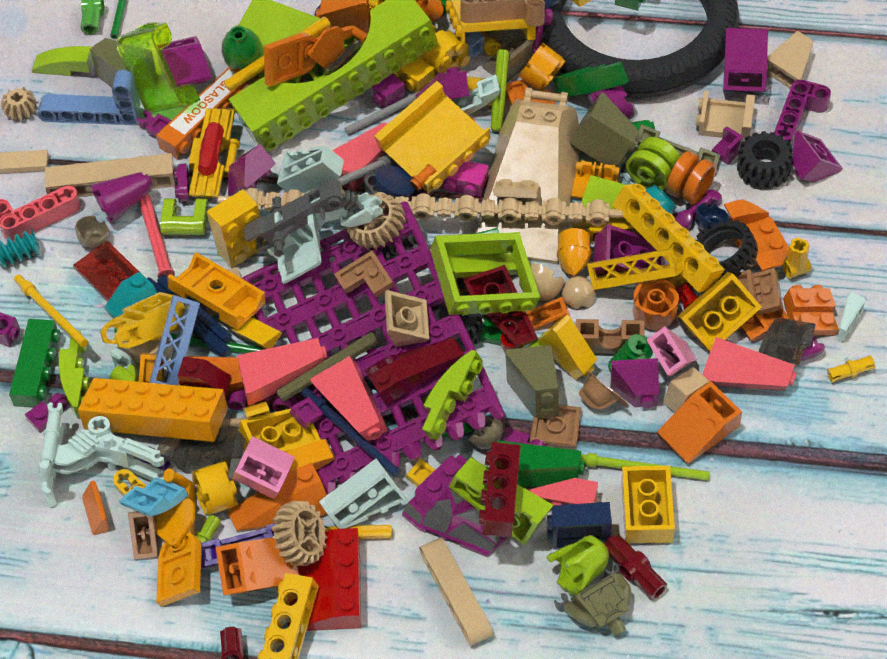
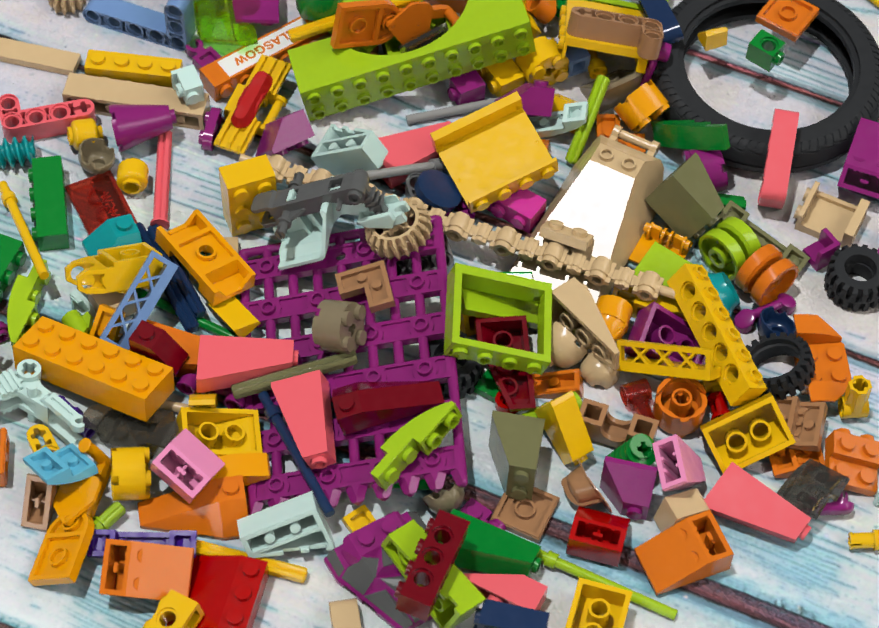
camera: 10 degrees right, 0 degrees up
lime connector [160,198,209,235] -> none
tan gear [271,500,328,567] -> none
magenta plate [290,397,323,429] -> none
tan slope [385,290,429,347] -> none
orange pin [410,164,437,191] -> none
none -> green brick [28,155,70,251]
none -> yellow head [67,118,103,151]
none -> yellow brick [84,49,183,88]
none -> yellow head [116,158,149,195]
none -> light aqua brick [171,65,204,106]
none -> dark tan brick [312,299,367,354]
none -> tan wedge [552,277,620,370]
none -> red slope [566,506,630,567]
none -> clear red pin [619,378,655,419]
none -> coral beam [758,108,799,209]

